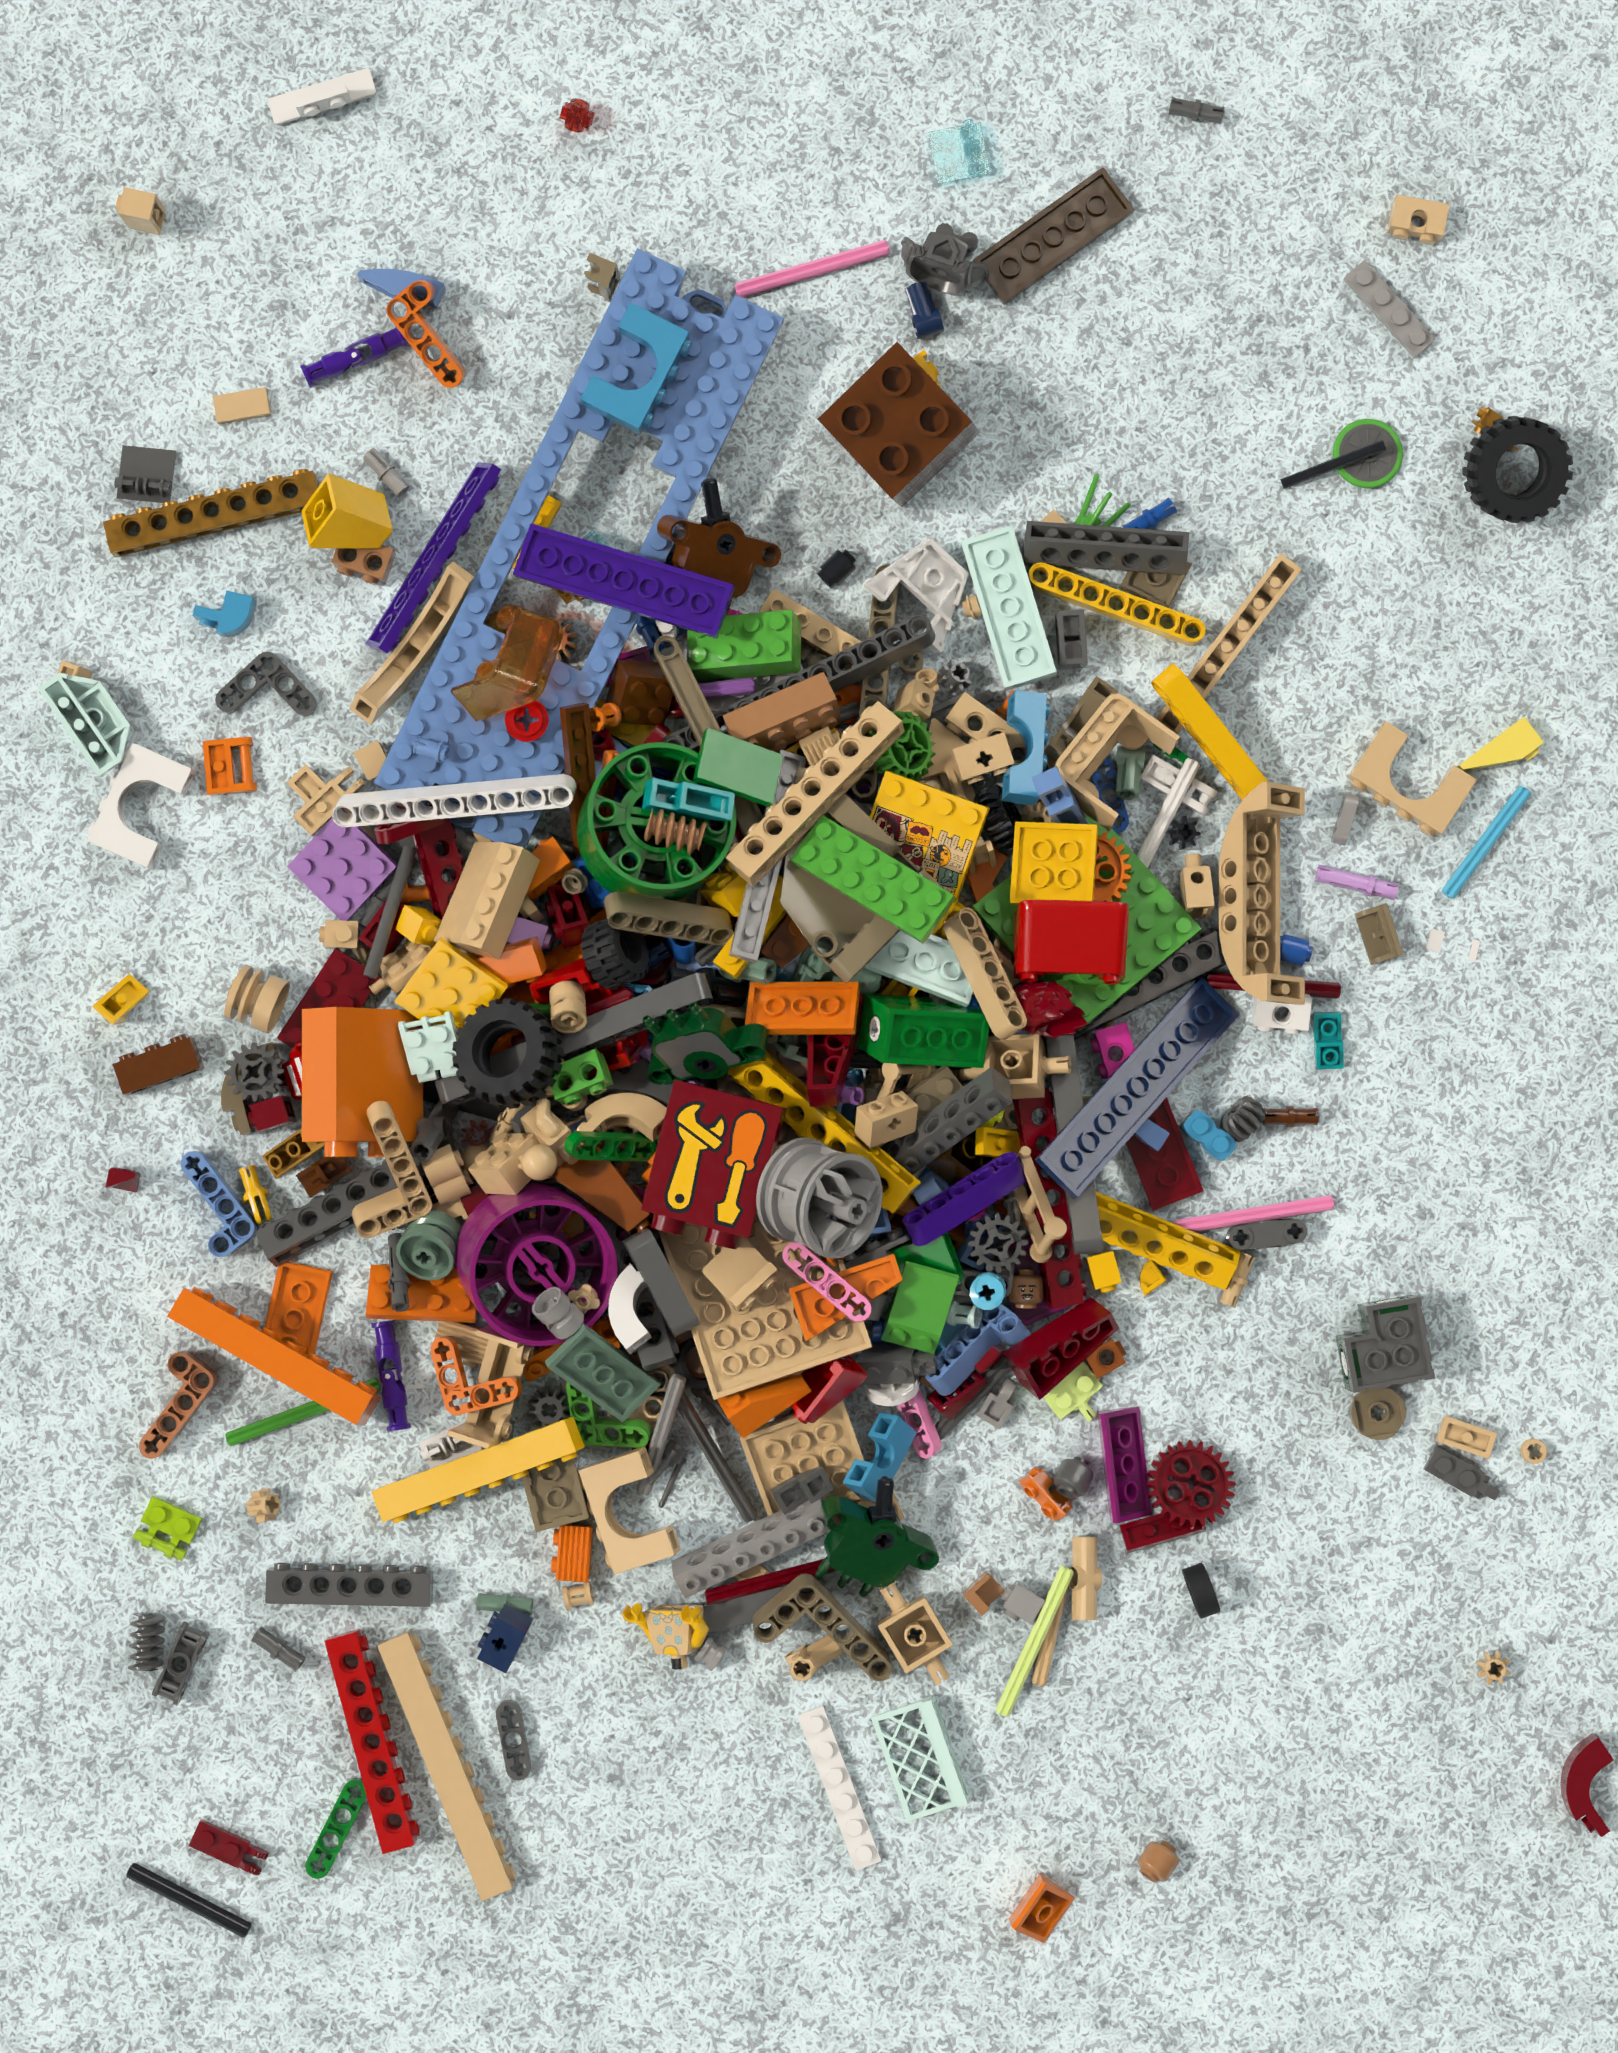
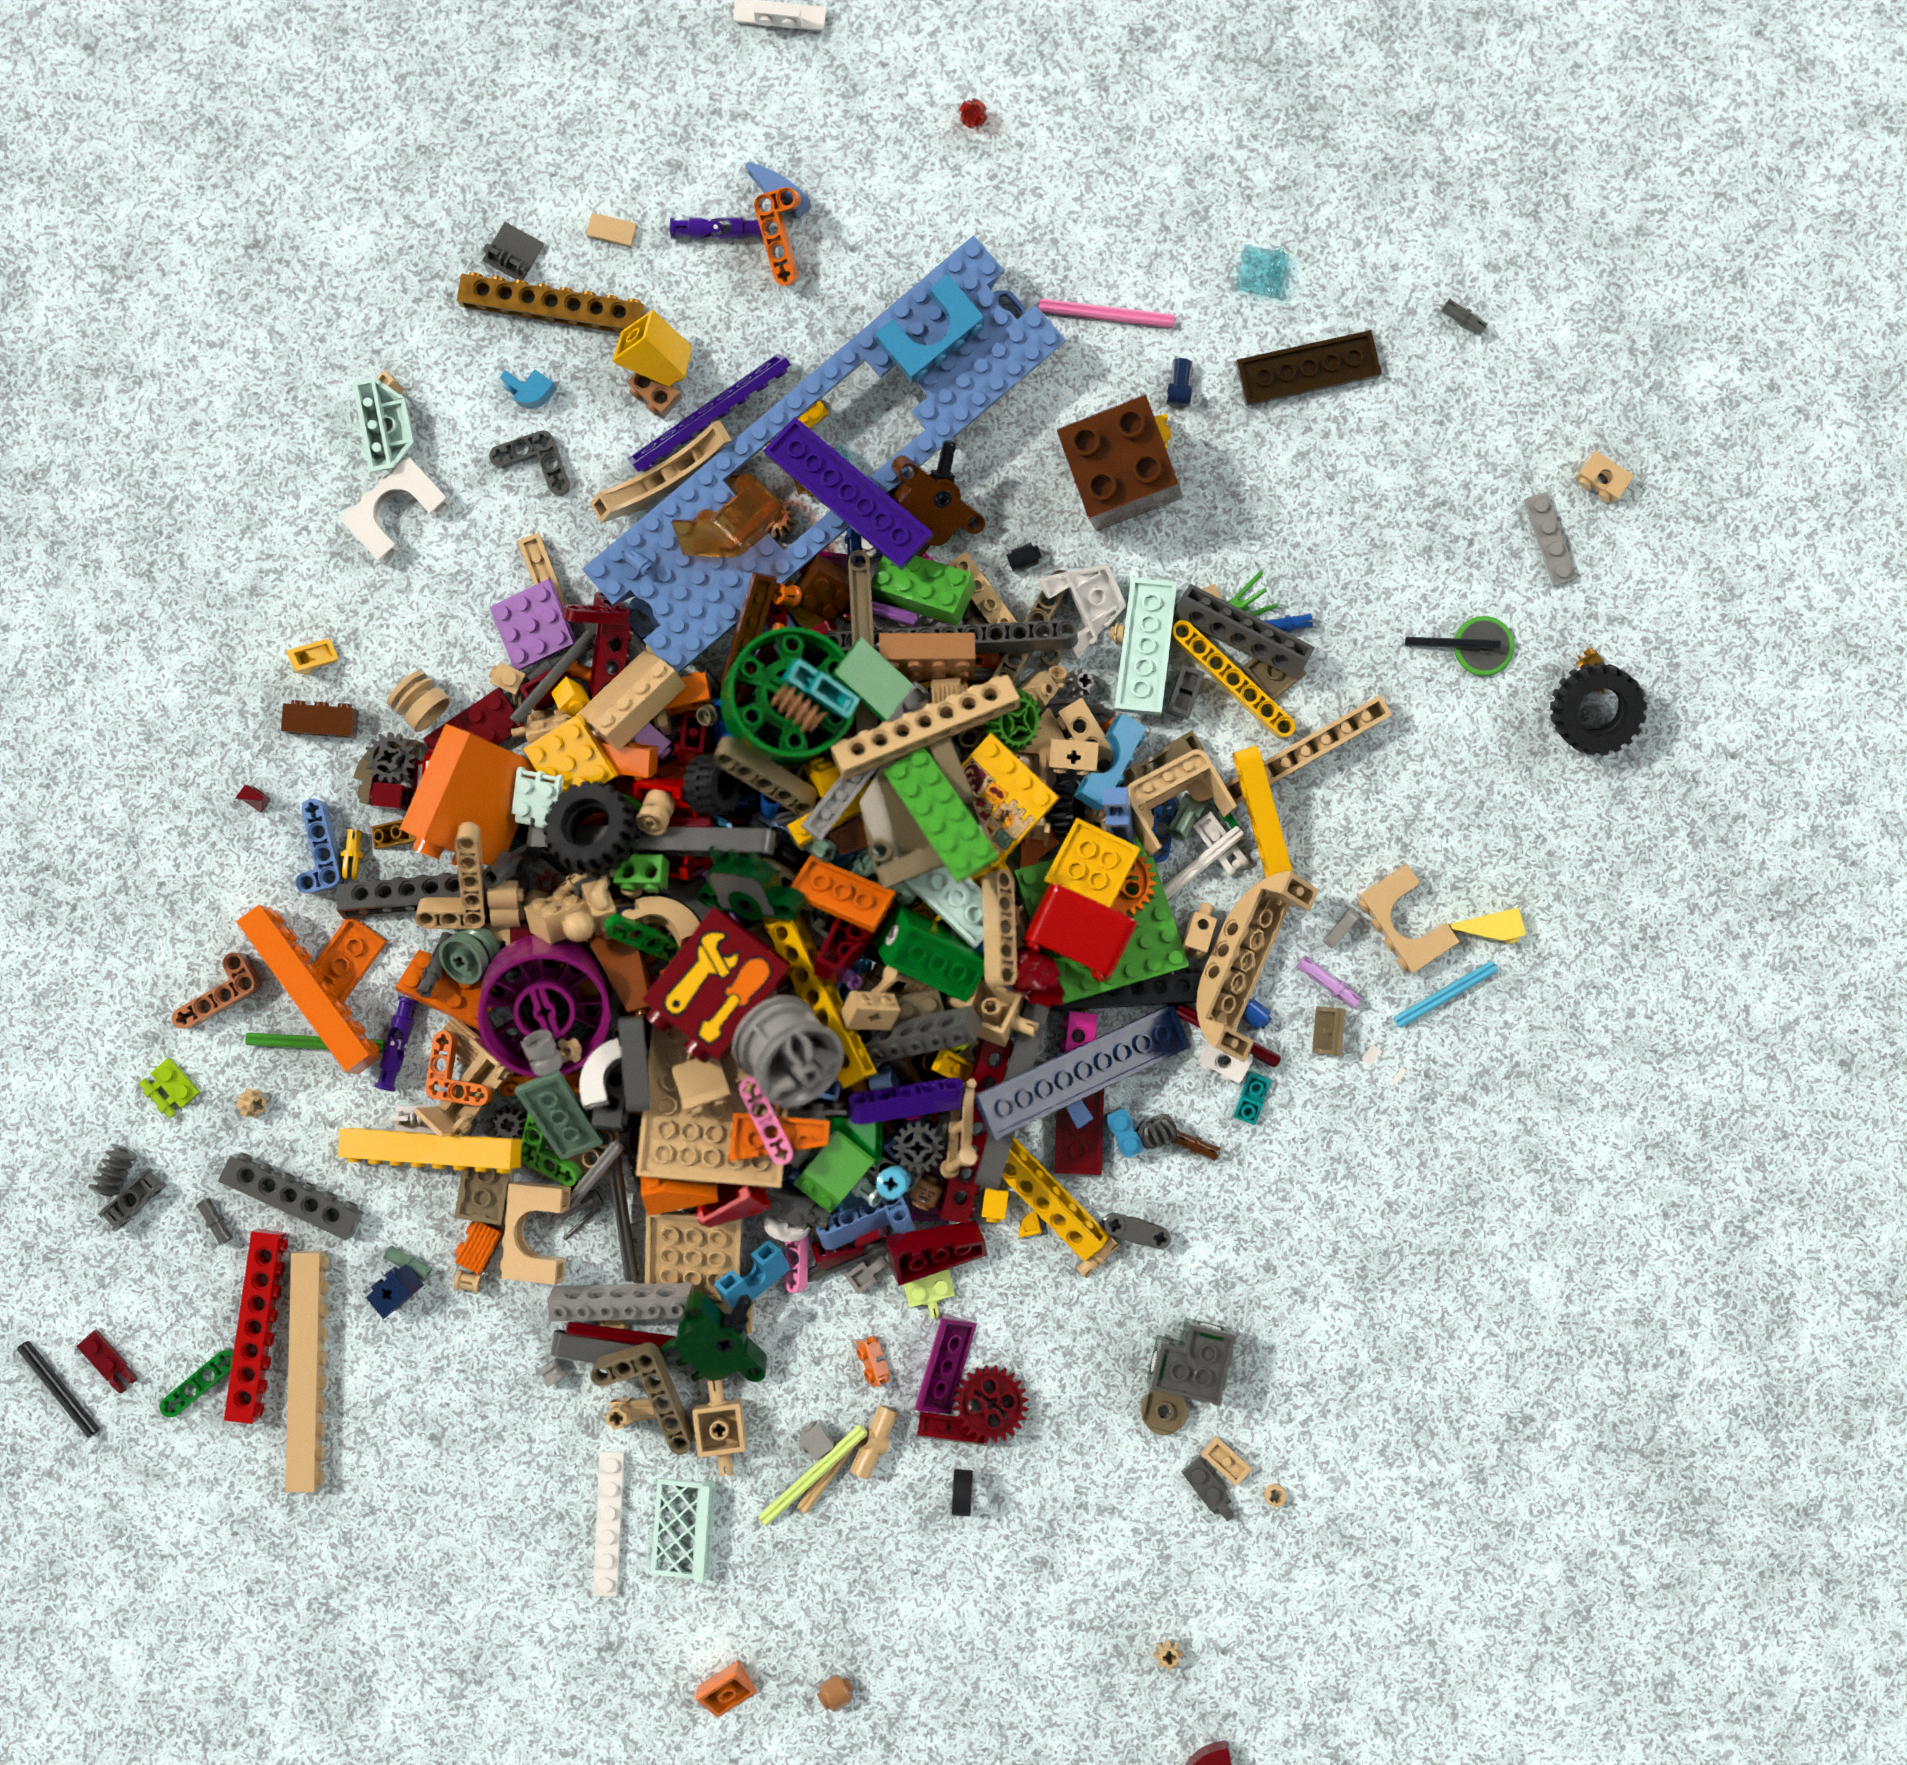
camera: 20 degrees right, 0 degrees up
tan brick [116,187,166,235] -> none
orange plate [202,737,257,796] -> none
tan hinge [293,767,366,837] -> none
reddish brown hips [296,1157,352,1198] -> none
white beam [332,774,576,827] -> none
tan panel [353,740,387,781] -> none
light grey axle [363,448,410,497] -> none
dark grey beam [496,1700,531,1780] -> none
red gear [505,698,549,743] -> none
dark tan hinge [584,252,620,302] -> none
torso [622,1603,709,1670] -> none
dark grey slope [770,1466,835,1515] -> none
dark grey piece [901,223,990,297] -> none
medium nougat panel [962,1571,1004,1616] -> none
dark grey head [1054,1456,1094,1499] -> none
dark orange brick [1085,1338,1127,1379] -> none
black gear [1166,816,1201,850] -> none
bright pink axle [1173,1195,1334,1232] -> none

